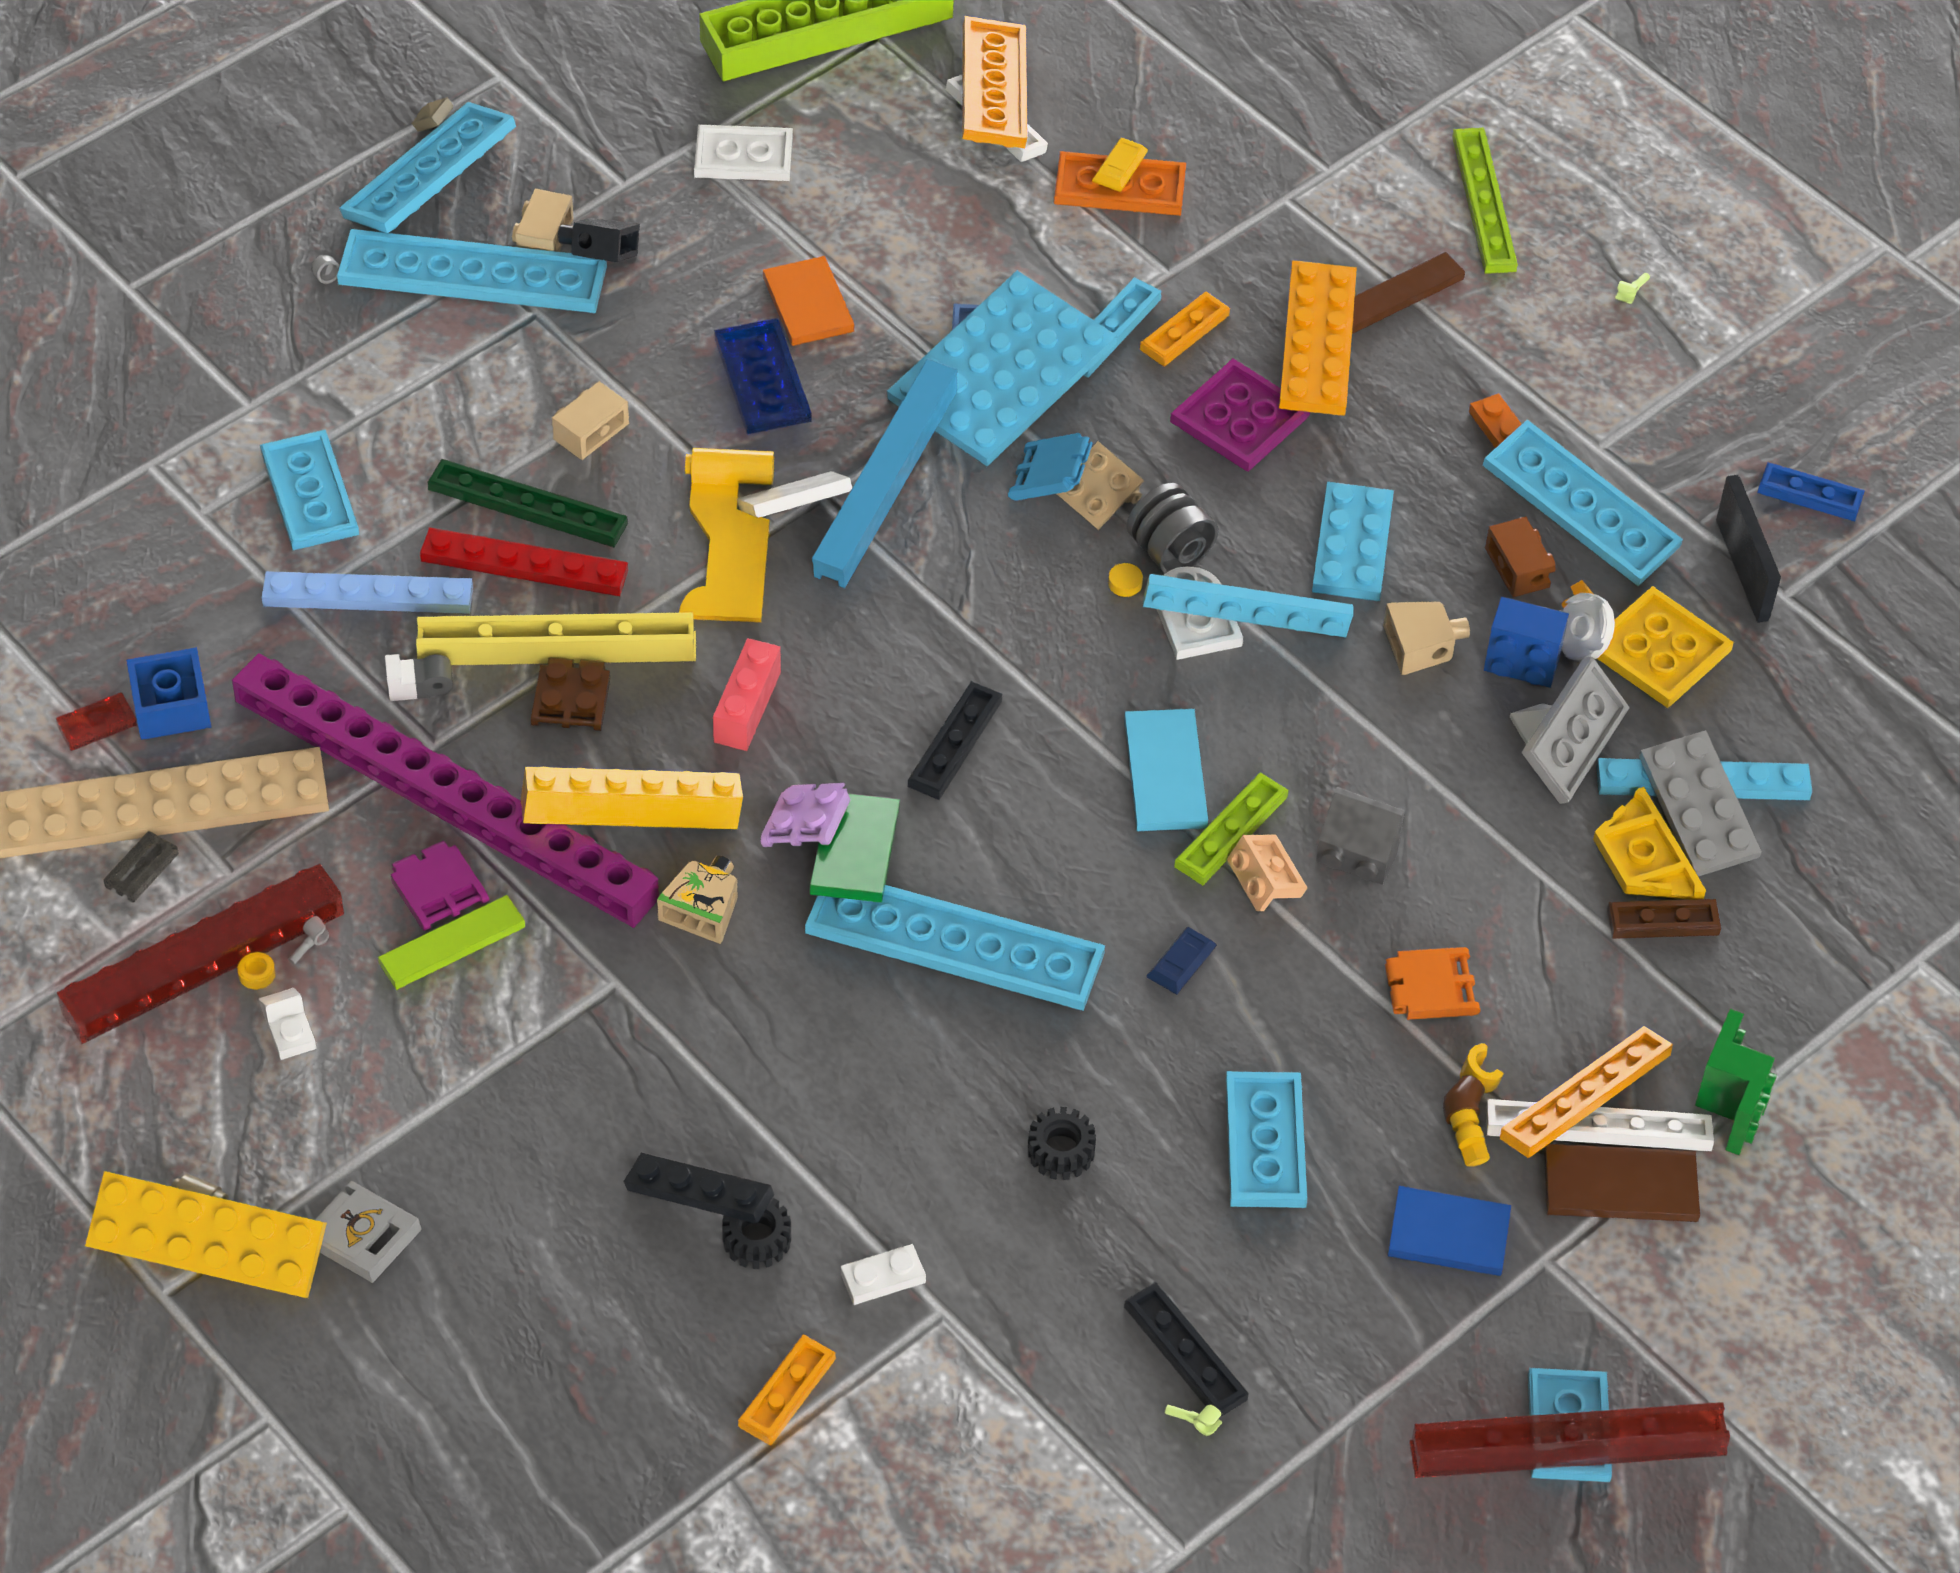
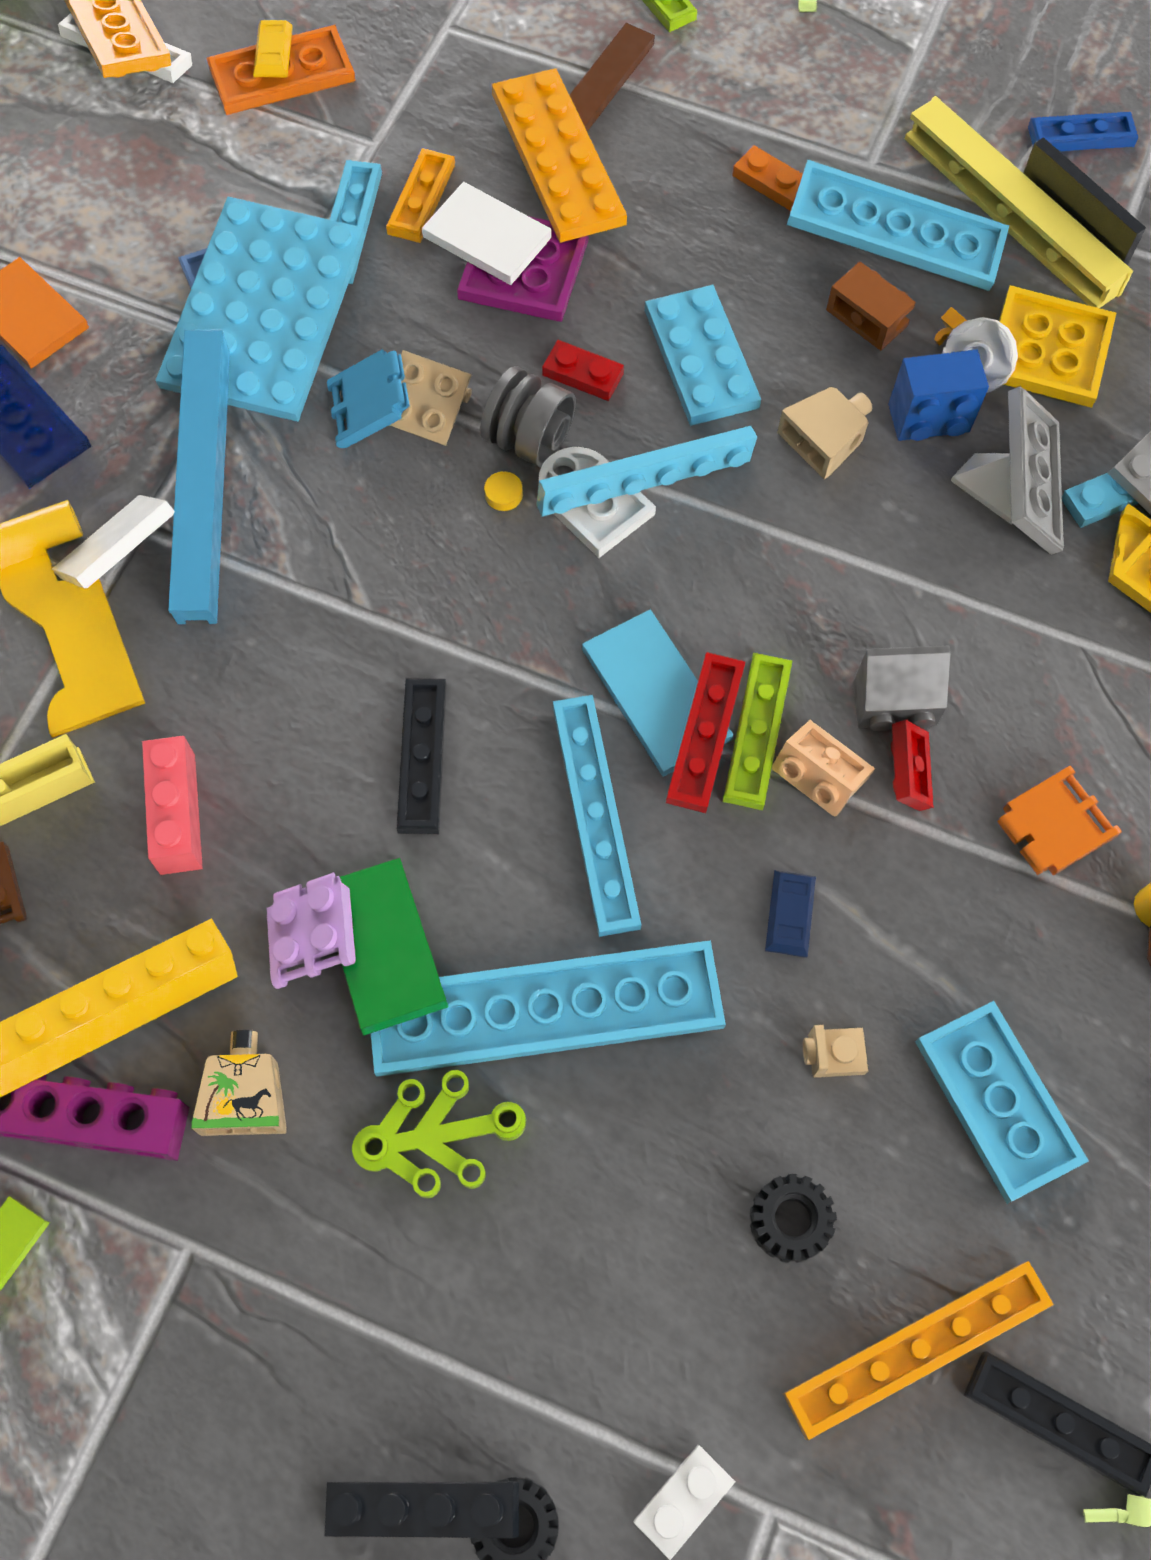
camera: 25 degrees left, 15 degrees up
none -> lime plant [352,1070,526,1198]
none -> white tile [422,181,552,285]
none -> red plate [542,340,624,401]
none -> medium azure plate [553,695,641,937]
none -> red plate [666,652,745,813]
none -> light orange plate [783,1261,1054,1440]
none -> tan bracket [803,1025,868,1078]
none -> red plate [891,720,934,811]
none -> light yellow tile [904,96,1133,308]

